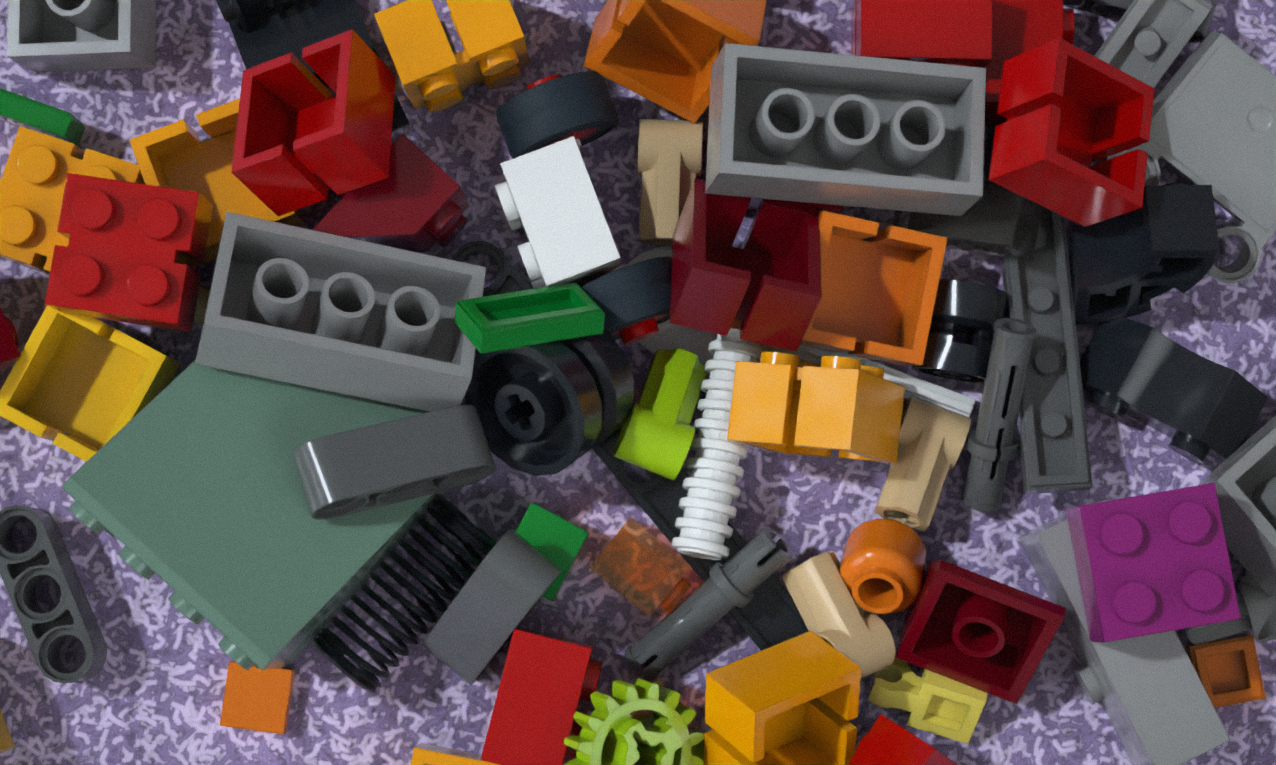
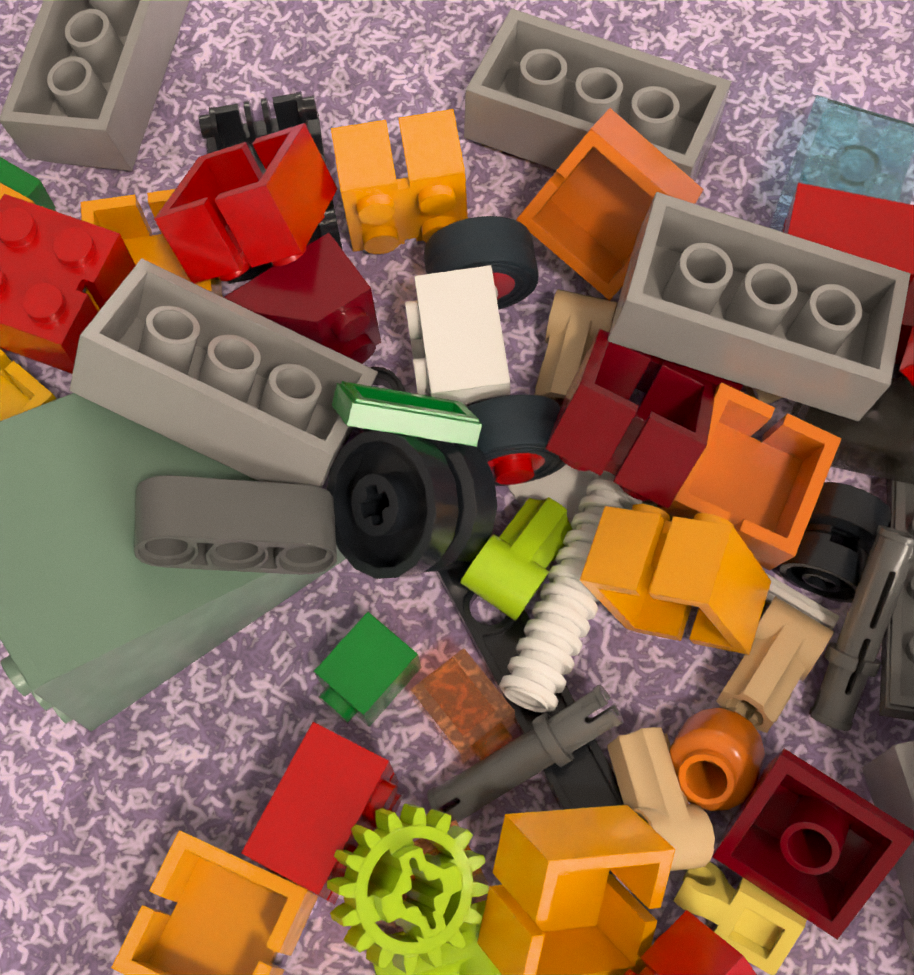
camera: 15 degrees right, 15 degrees down
orange tile [220,661,295,734] -> none
black piece [313,496,497,693] -> none
dark grey beam [422,528,562,685] -> none

